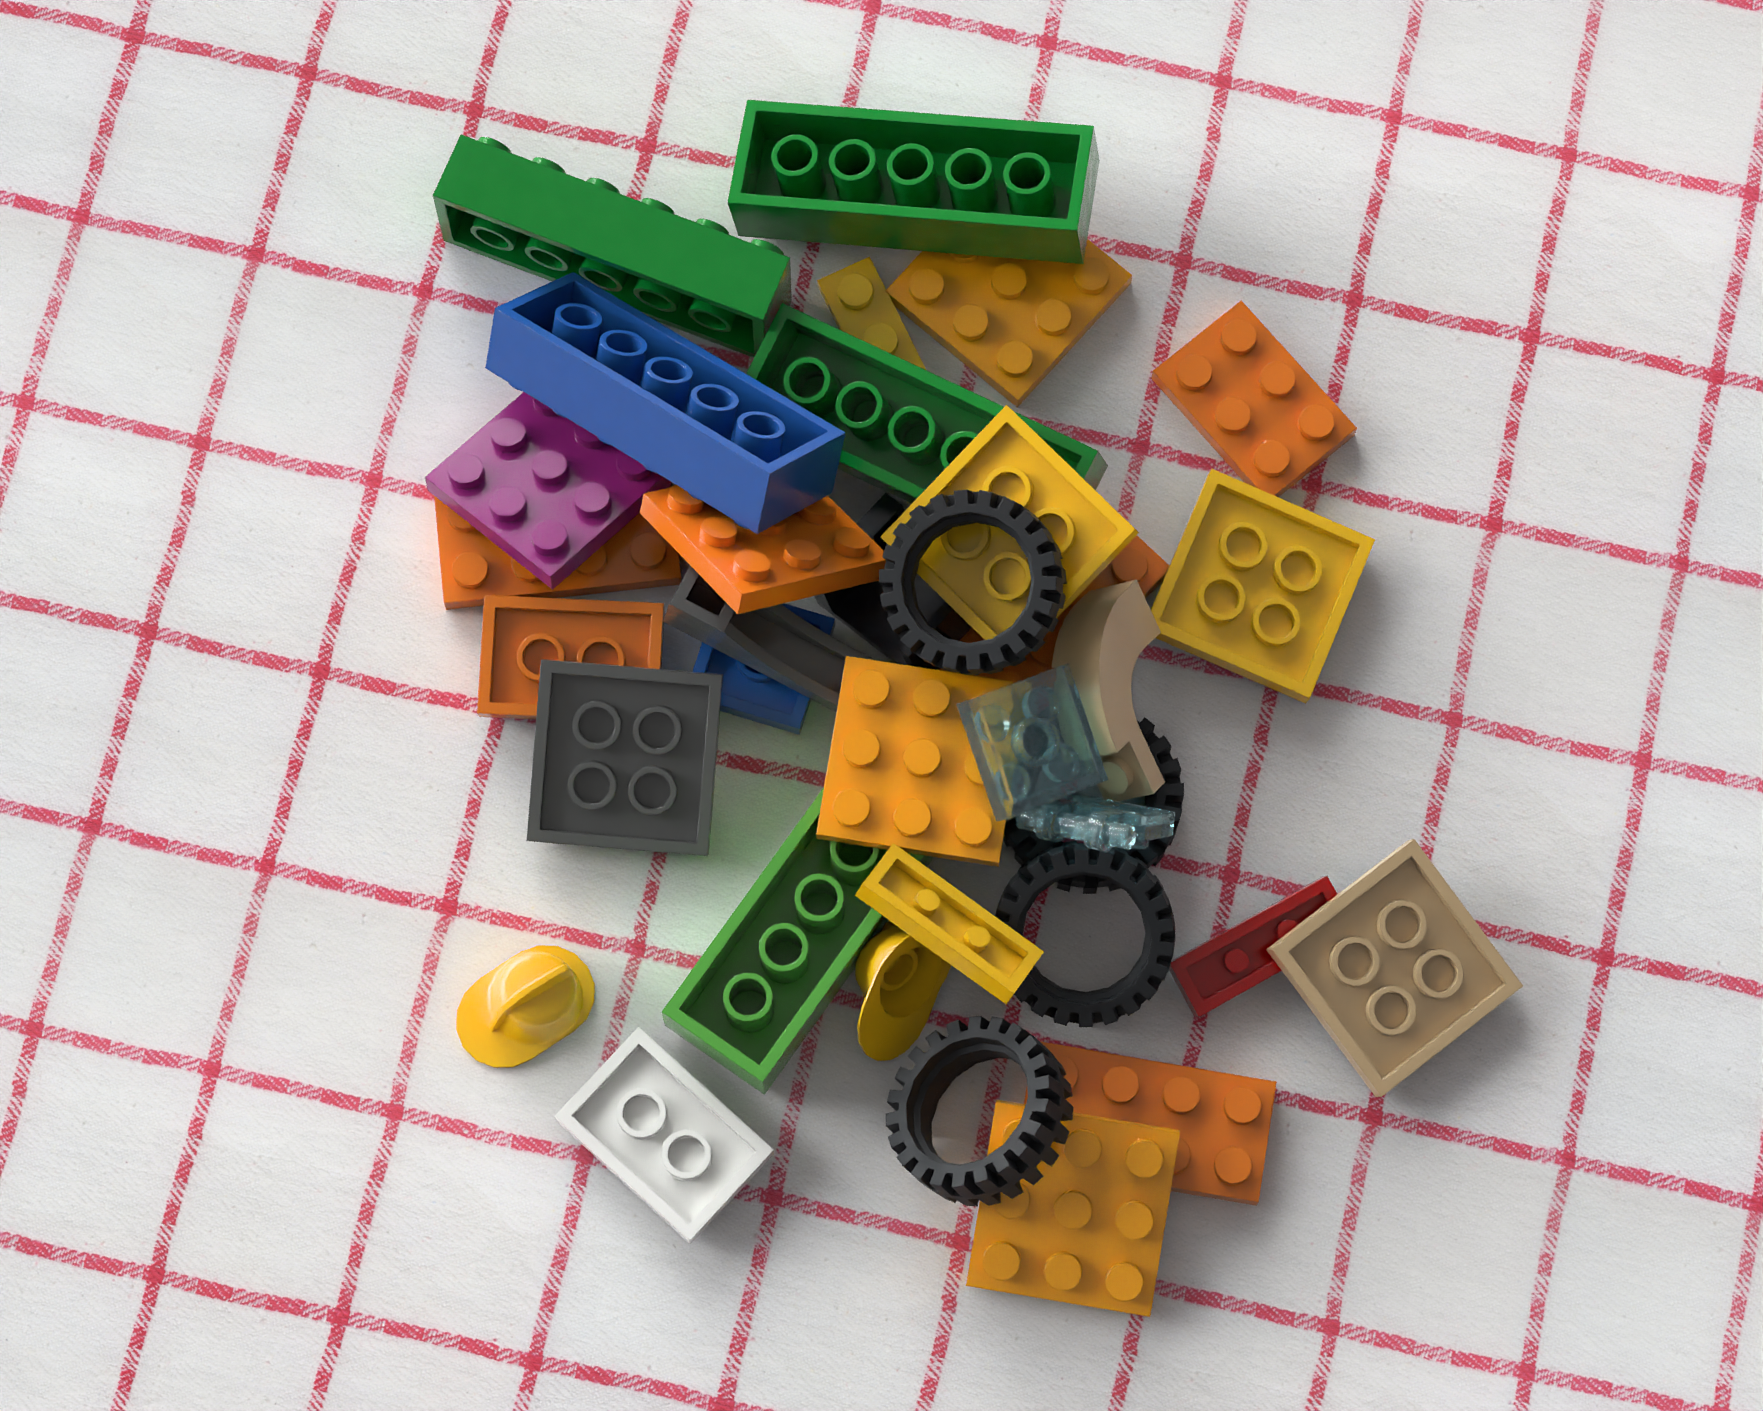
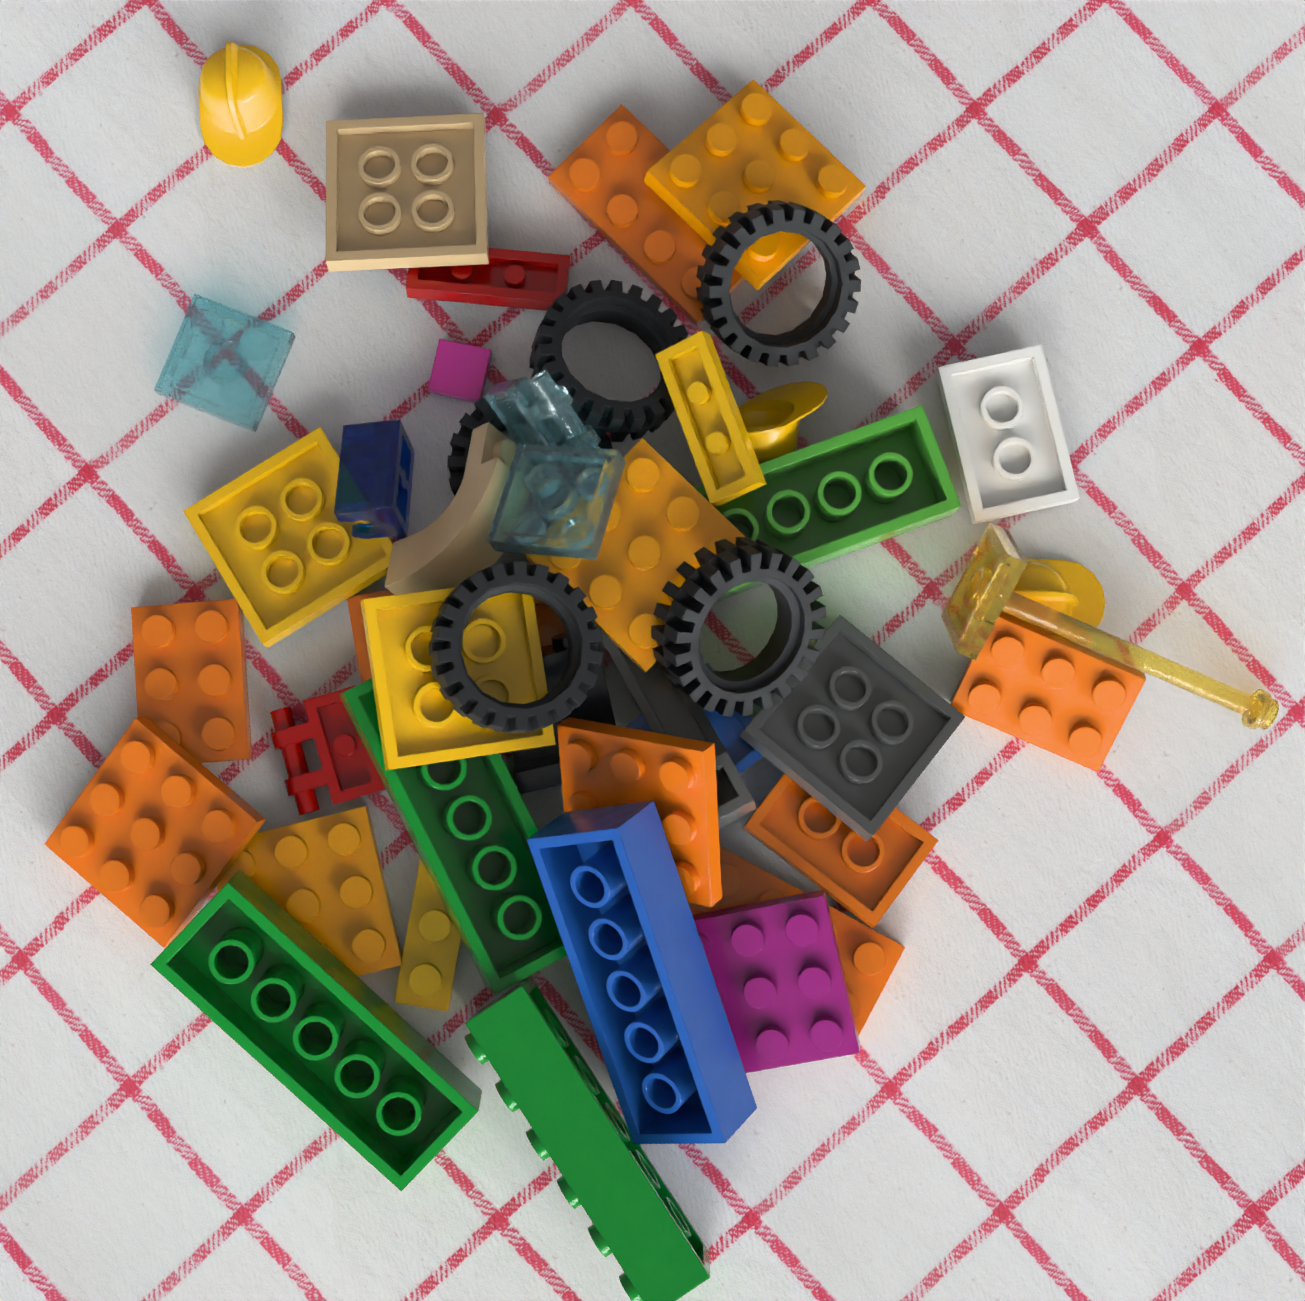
camera: 145 degrees left, 10 degrees up
none -> orange plate [45,716,266,948]
none -> clear light blue plate [154,294,296,432]
none -> yellow piece [198,42,284,167]
none -> red plate [270,685,386,816]
none -> clear blue hinge [334,419,415,539]
none -> dark pink tile [428,339,492,403]
none -> black tyre [651,537,826,717]
none -> clear yellow tile [941,523,1279,730]
none -> orange plate [949,609,1146,772]

